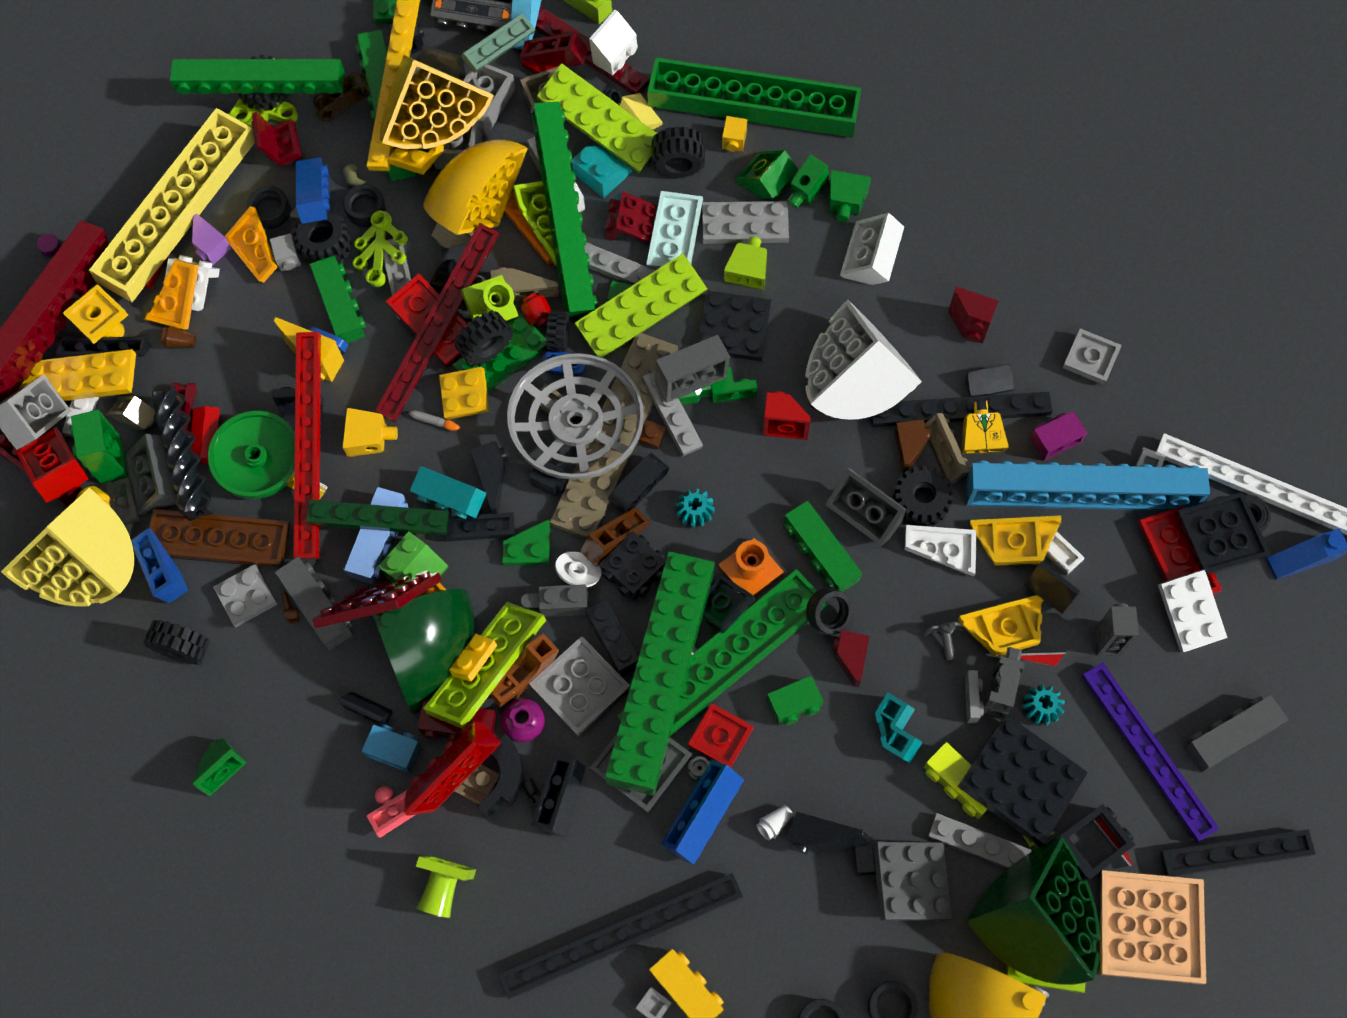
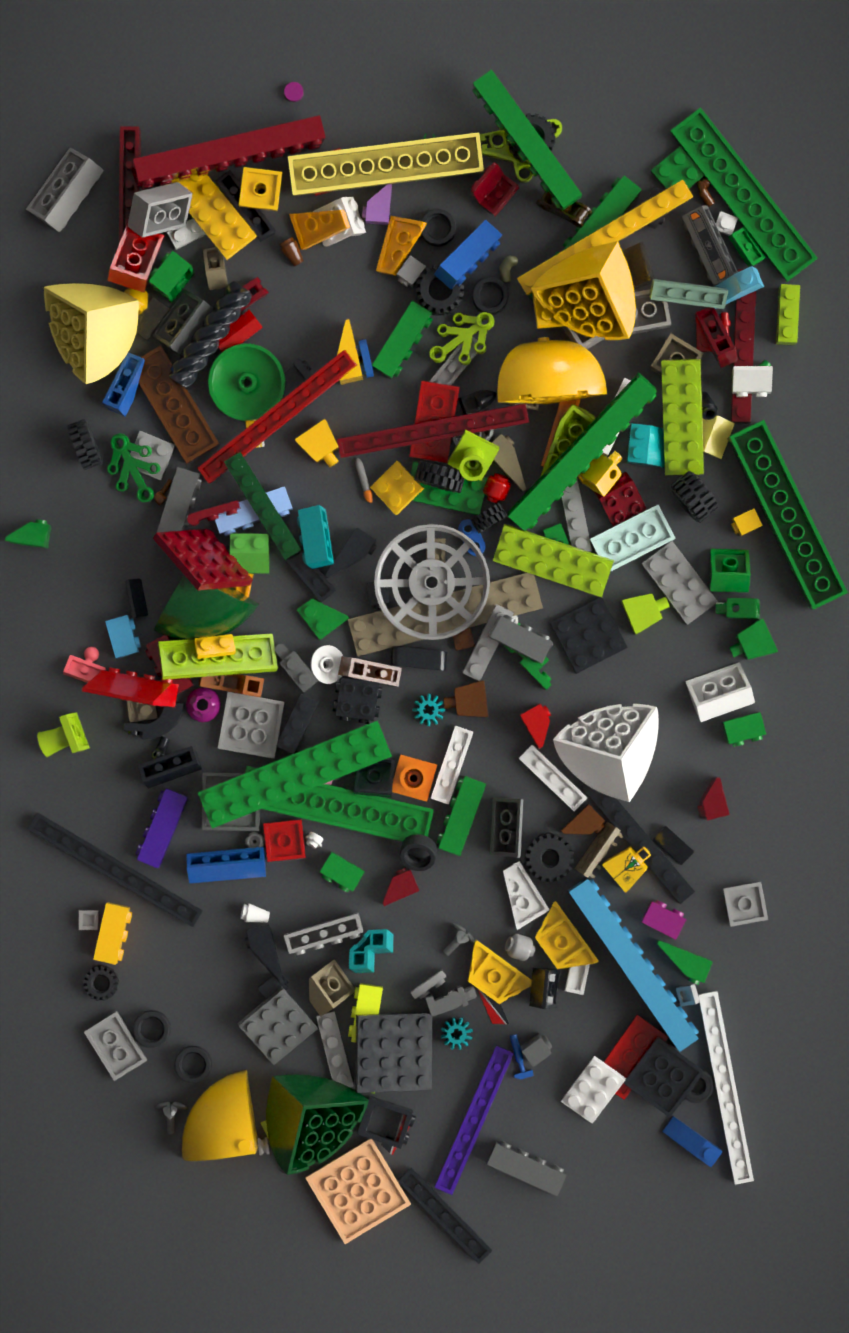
camera: 55 degrees right, 20 degrees up
none -> green plant [107,433,160,502]
none -> dark purple brick [135,788,188,868]
none -> dark red plate [187,500,241,526]
none -> light grey brick [284,913,364,956]
none -> white plate [305,832,323,849]
none -> dark tan slope [309,959,355,1017]
none -> white plate [431,726,473,804]
none -> reddish brown torso [444,681,488,717]
none -> light grey head [505,934,535,961]
none -> blue piece [510,1034,534,1079]
none -> white plate [519,745,587,812]
none -> yellow torso [578,451,623,497]
none -> green slope [656,940,713,985]
none -> green brick [722,712,766,747]

